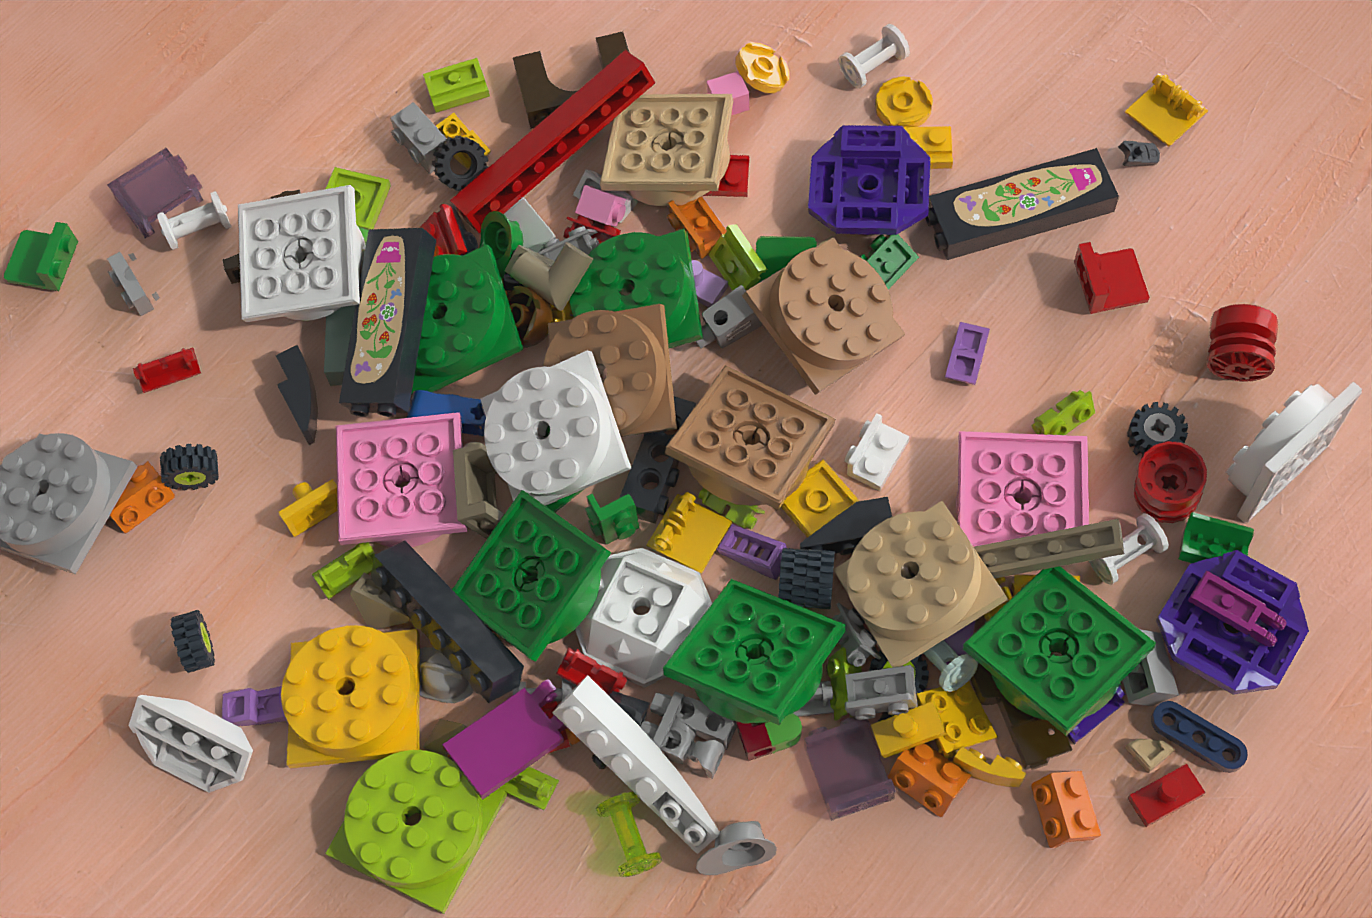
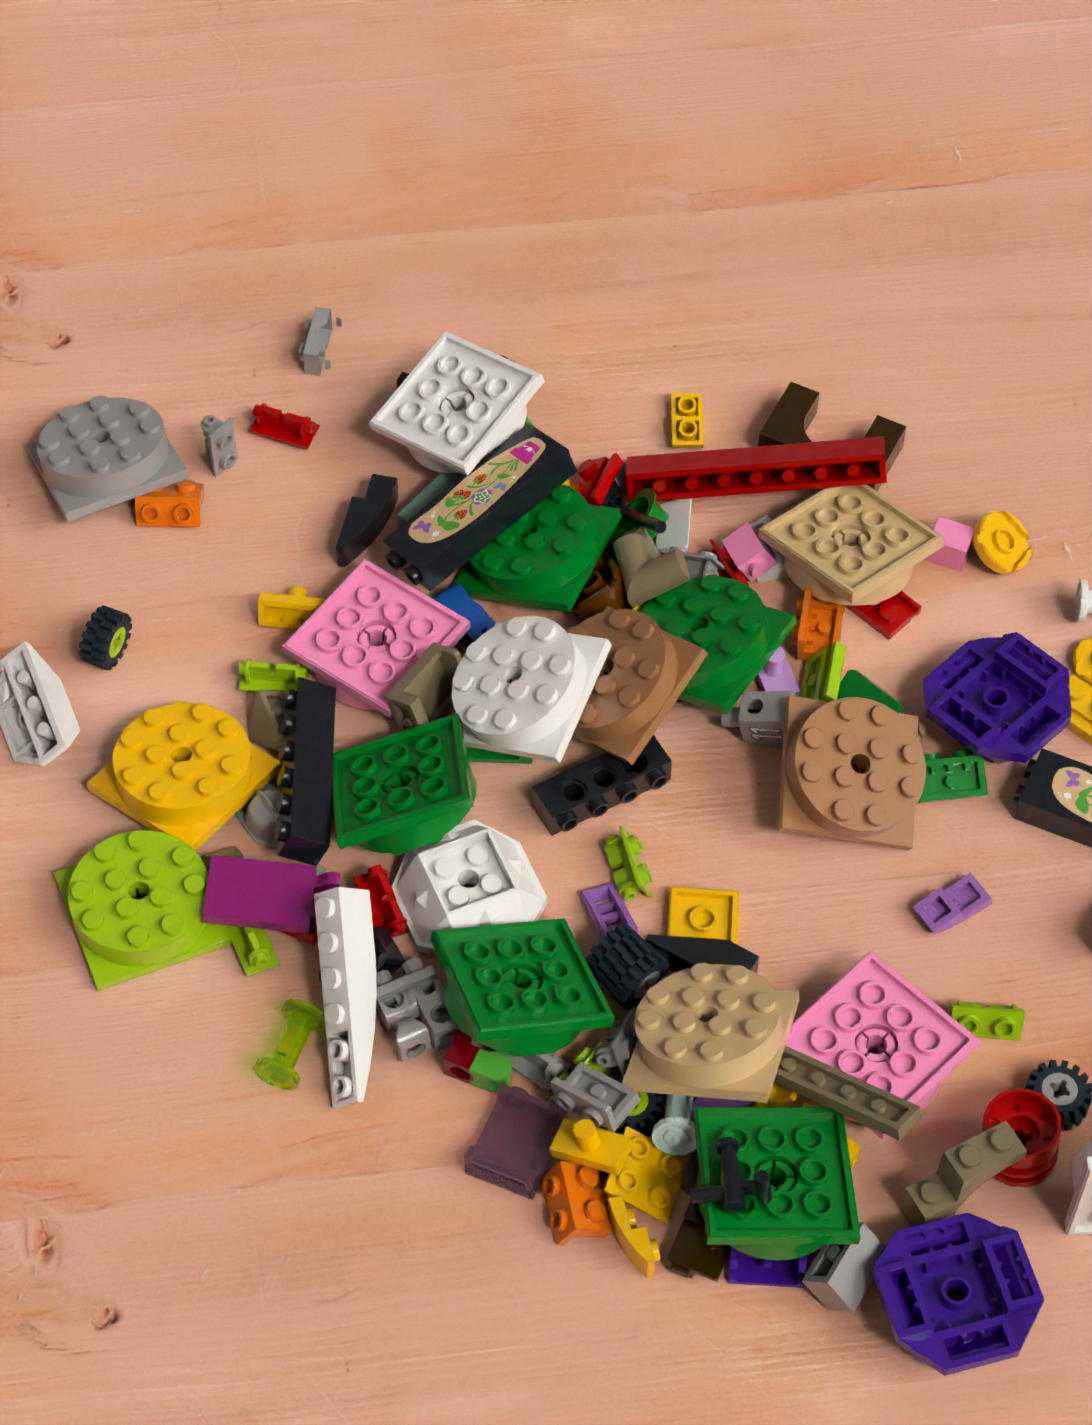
camera: 35 degrees right, 10 degrees down
green bracket [4,222,78,292] -> none
clear purple panel [107,148,203,239] -> none
white hose [157,191,231,250] -> none
black wheel [160,444,219,490] -> none
medium lavender slope [222,686,287,726] -> none
lime plate [326,167,391,230] -> none
light grey brick [390,102,452,174] -> none
lime plate [423,58,490,113] -> none
black tyre [432,136,489,191] -> none
green bracket [585,494,639,545] -> none
yellow hinge [646,492,732,574] -> none
medium nougat piece [665,365,836,510] -> none
light grey piece [696,821,777,875] -> none
white bracket [845,413,910,491] -> none
orange bracket [1031,771,1101,848] -> none
white hose [1089,513,1169,585] -> none
tan tile [1125,739,1175,773] -> none
red tile [1128,764,1206,827] -> none
dark blue plate [1151,701,1248,773] -> none
green bracket [1178,512,1254,564] -> none
magenta hinge [1188,571,1287,647] -> none
none -> light grey hinge [201,415,238,477]
none -> black bar [613,503,667,534]
none -> black piece [690,1137,773,1214]
none -> dark tan arch [899,1121,1027,1227]

